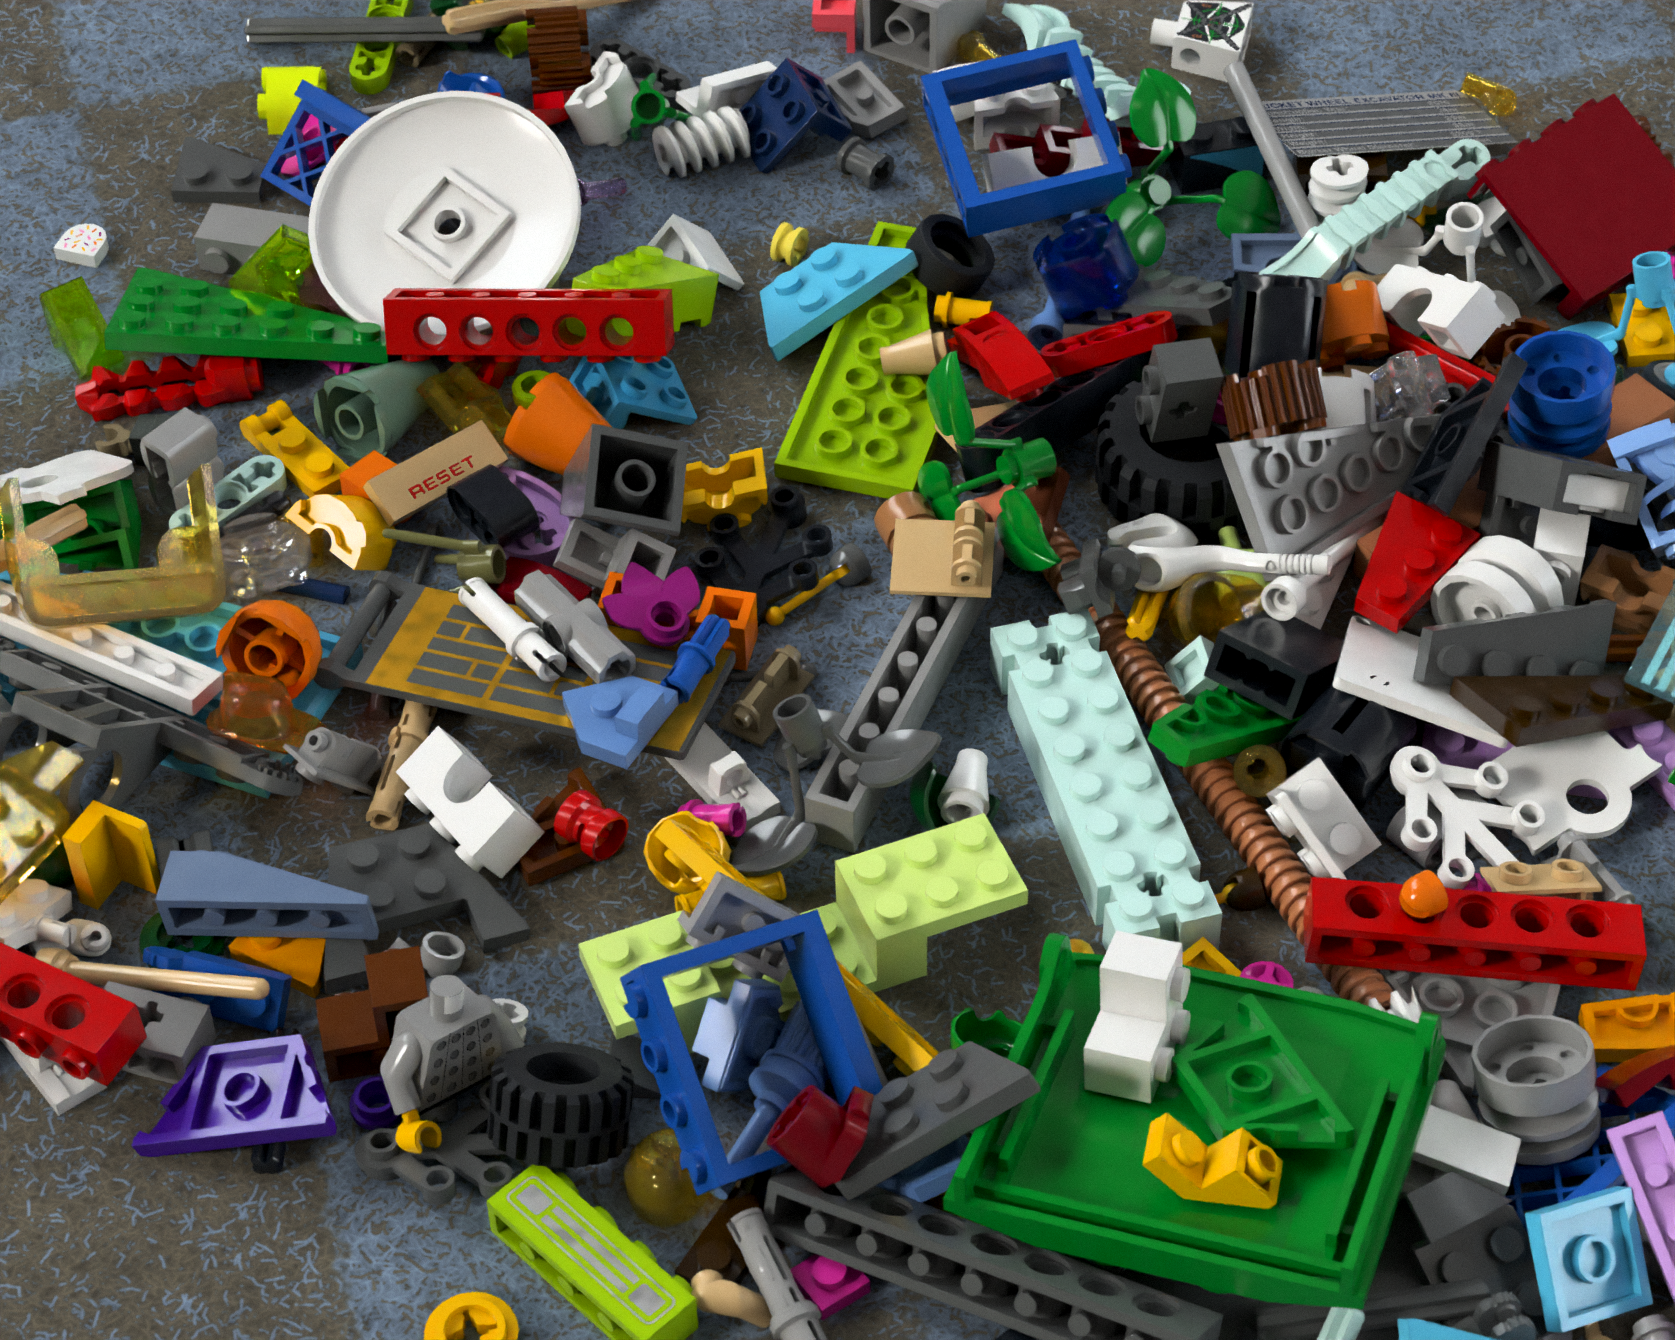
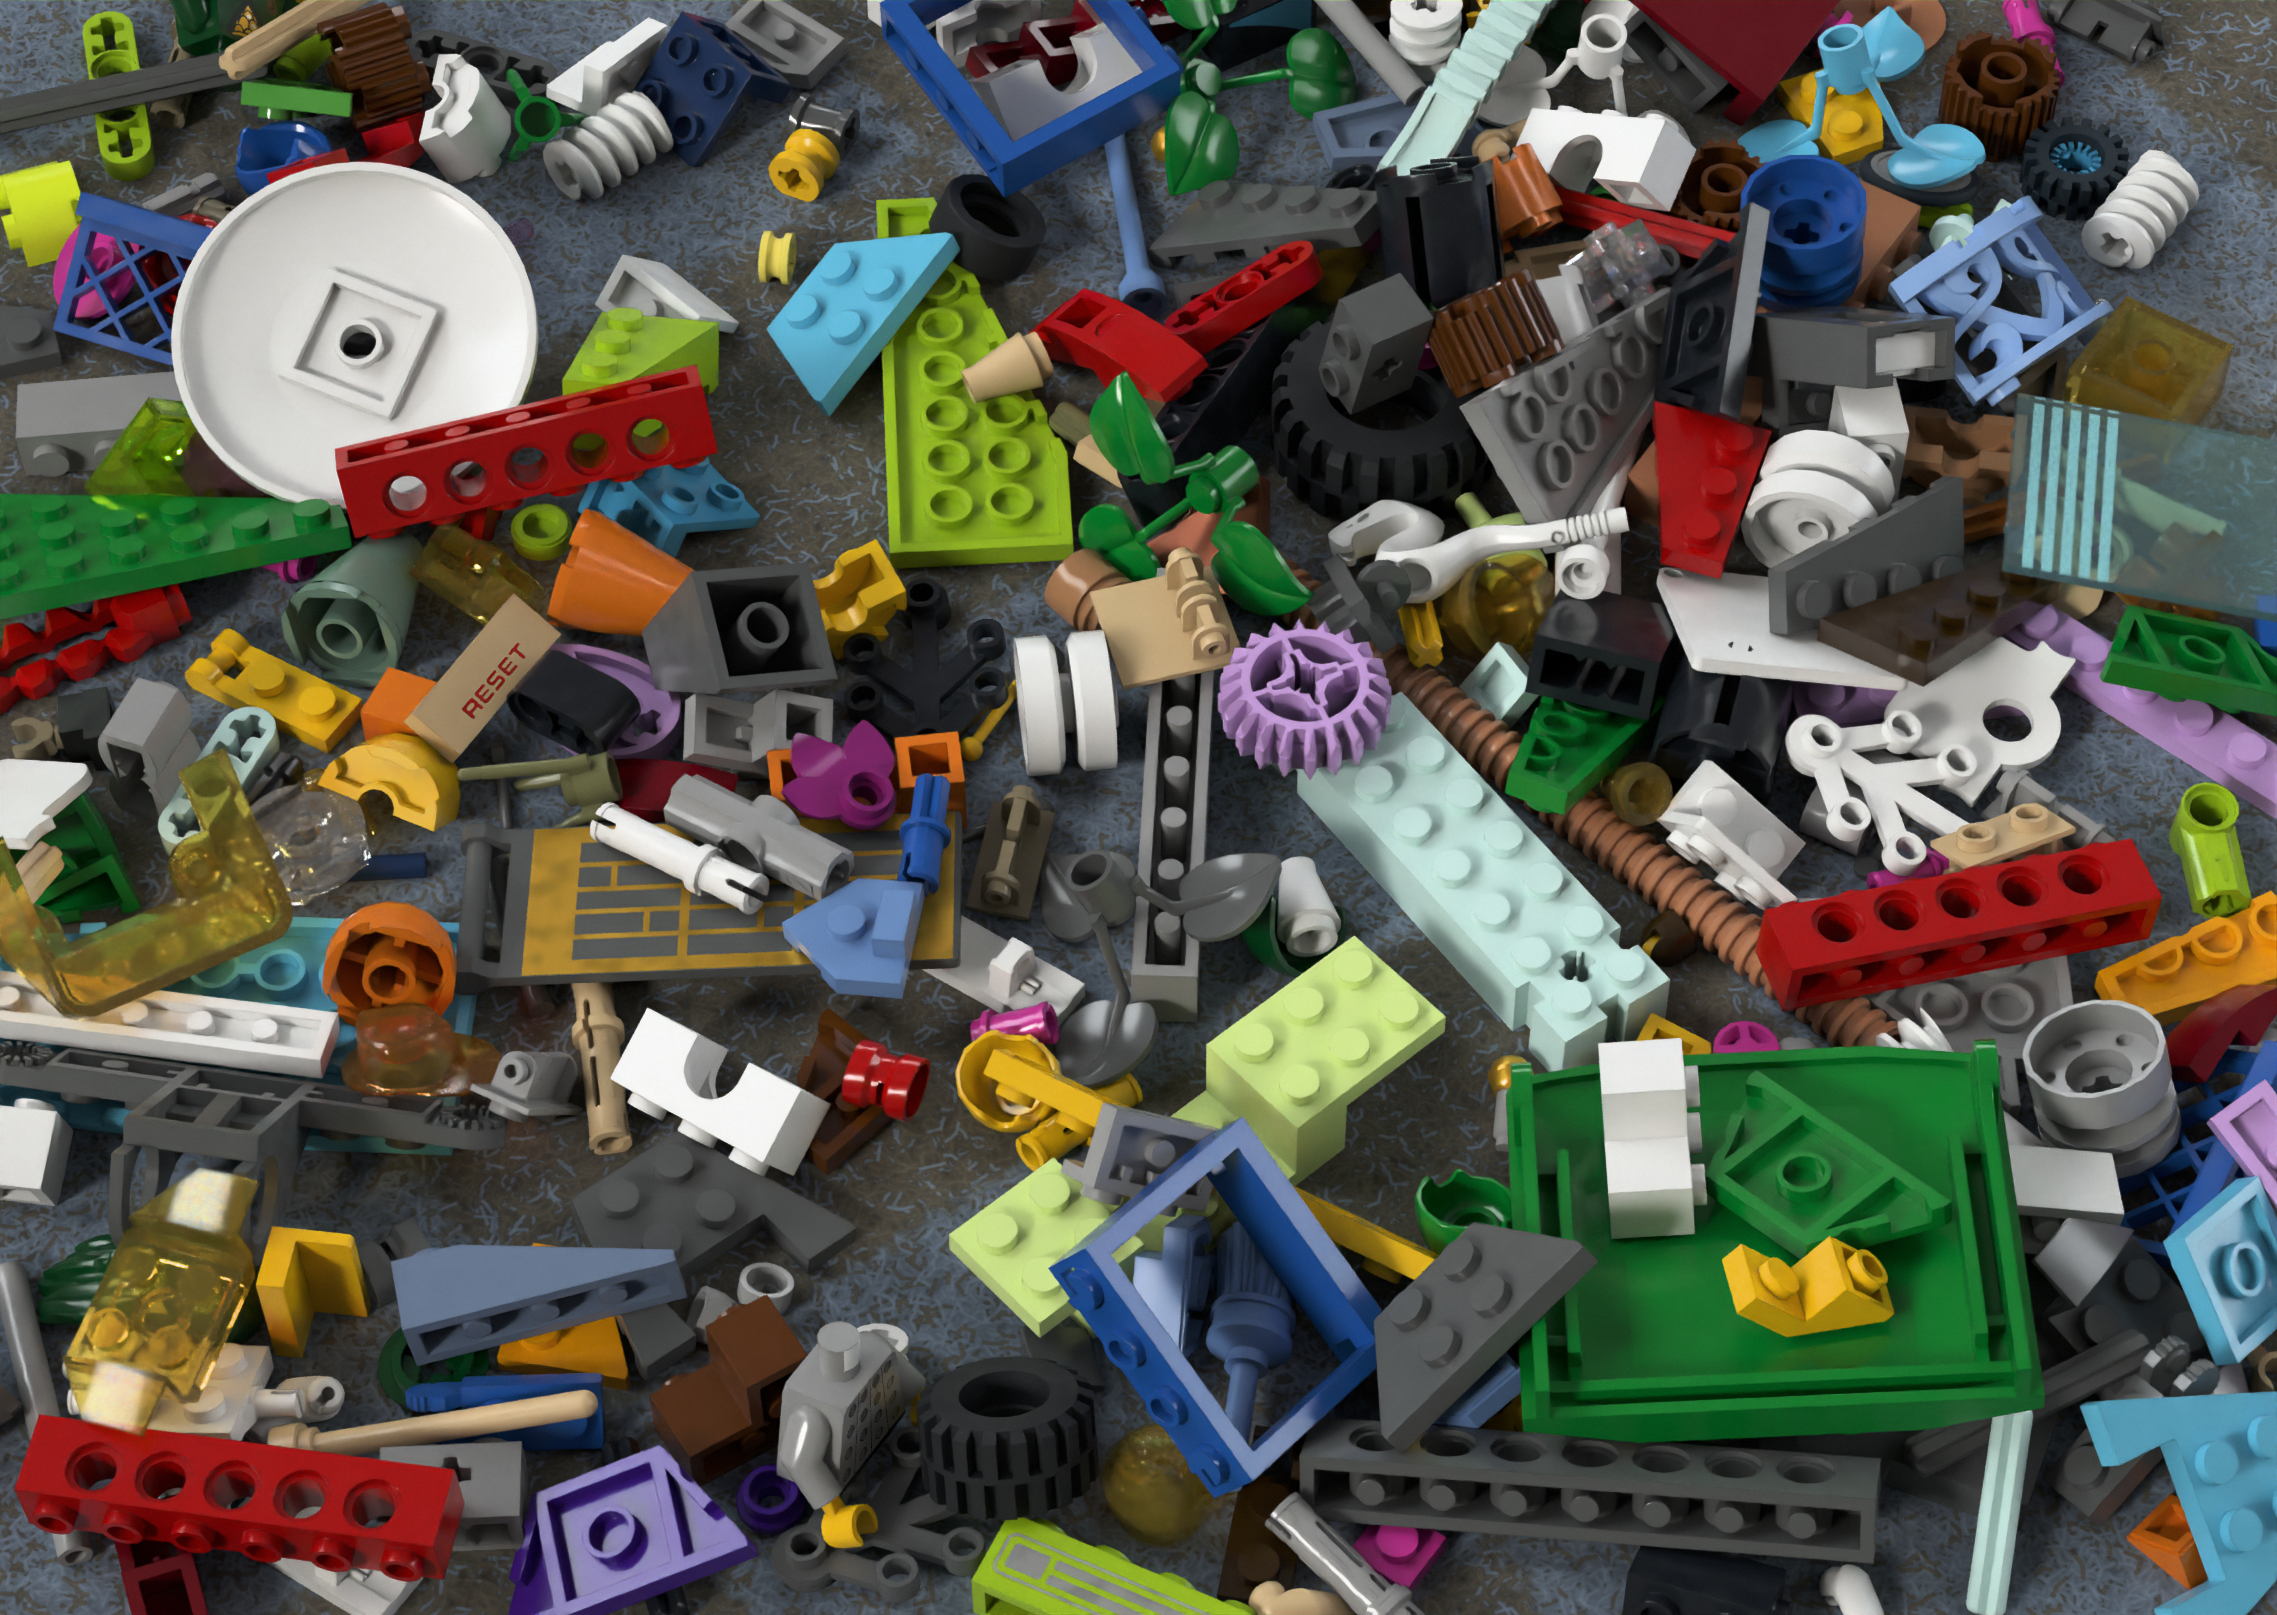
camera: 20 degrees left, 5 degrees up
dark red piece [767,1085,874,1188] -> none
yellow pin [934,292,994,328] -> none
clear blue brick [1033,213,1139,319] -> none
orange hinge [1399,870,1448,919] -> none
none -> bright green wing [241,78,353,120]
none -> yellow wheel [768,129,840,202]
none -> white wheel [1013,630,1119,777]
none -> lavender gear [1218,619,1392,780]

